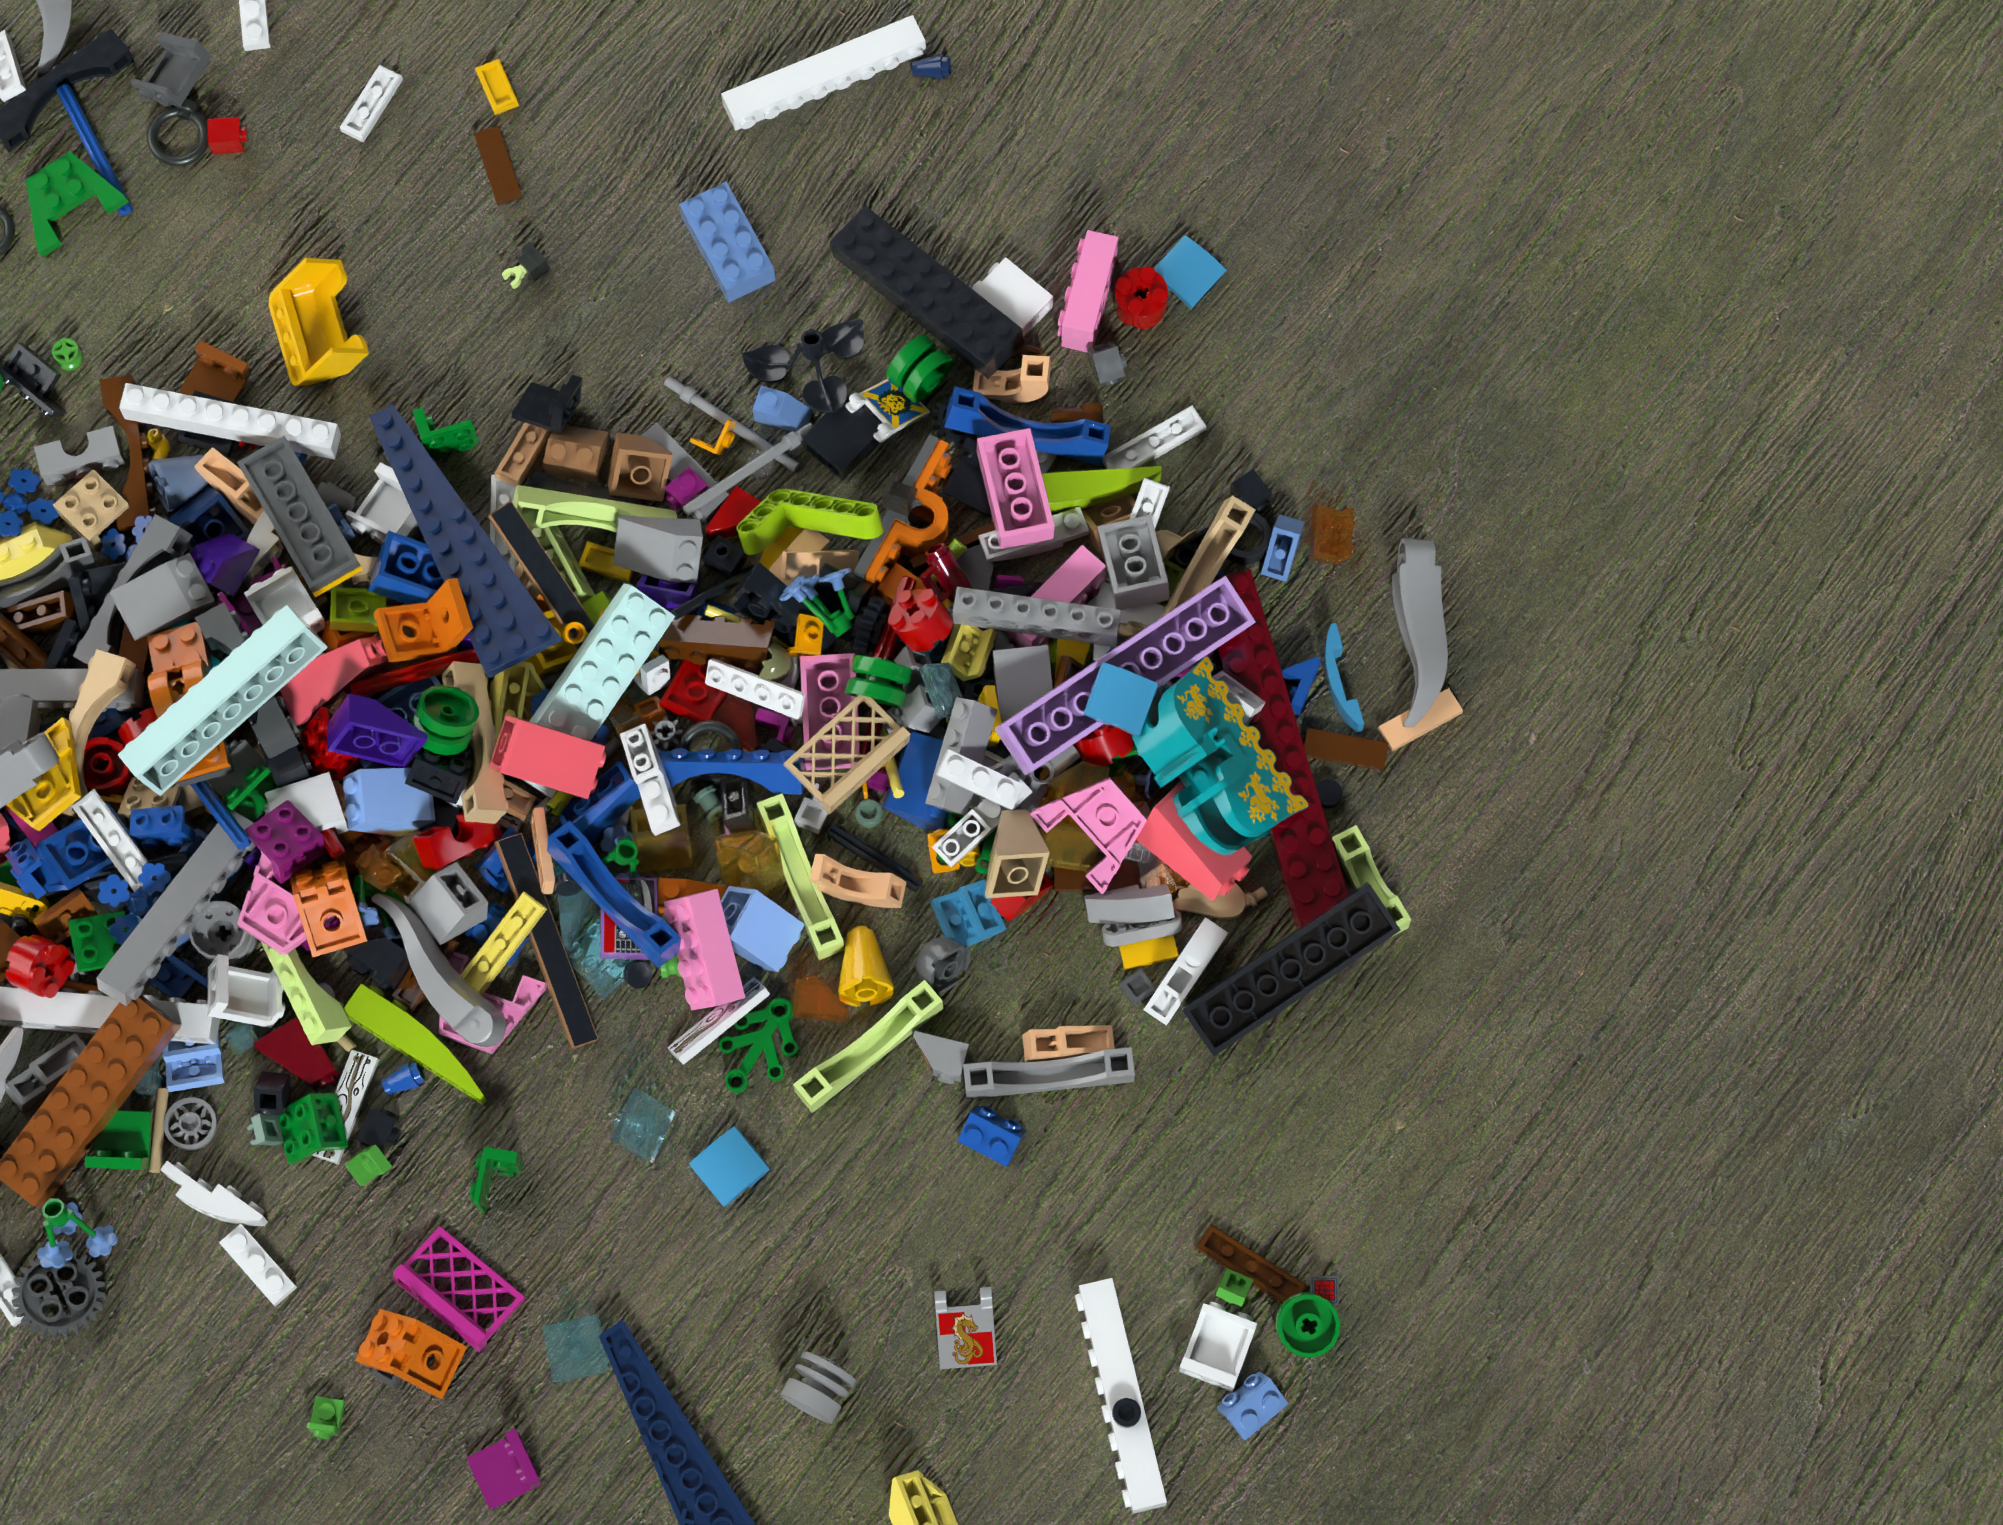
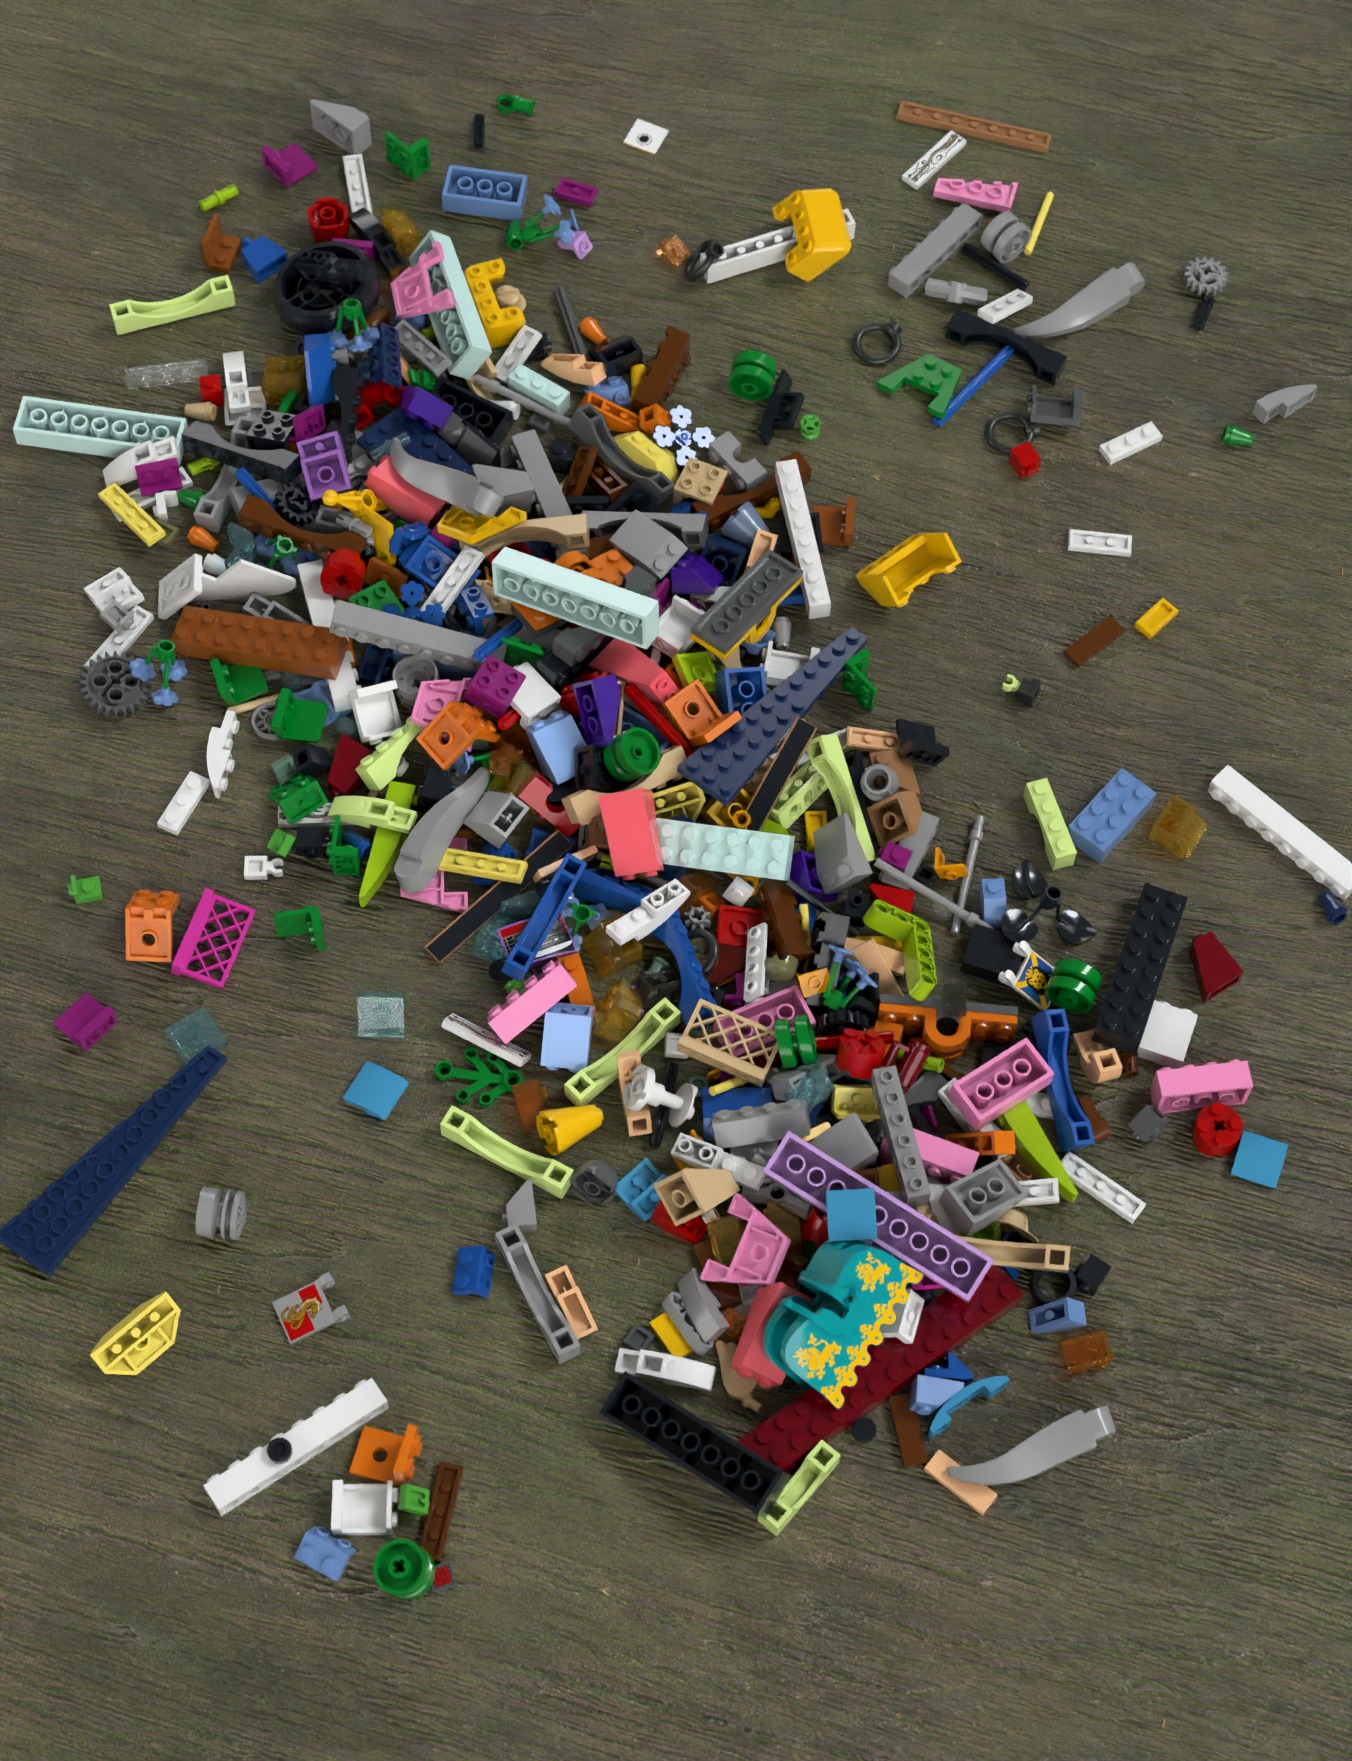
camera: 65 degrees right, 10 degrees down
white plate [936,749,1024,810] -> none
none -> white plate [244,856,284,880]
none -> green bracket [270,688,328,744]
none -> yellowish green slope [327,796,418,834]
none -> green bracket [327,815,361,877]
none -> orange bracket [349,1424,423,1488]
none -> white piece [623,1064,698,1127]
none -> light grey piece [860,763,899,803]
none -> medium blue slope [909,1375,964,1415]
none -> black bush [915,865,936,887]
none -> orange slope [945,1131,1016,1156]
none -> yellowish green arch [1023,778,1077,870]
none -> clear yellow slope [1148,795,1208,861]
none -> dark red slope [1189,931,1244,1003]

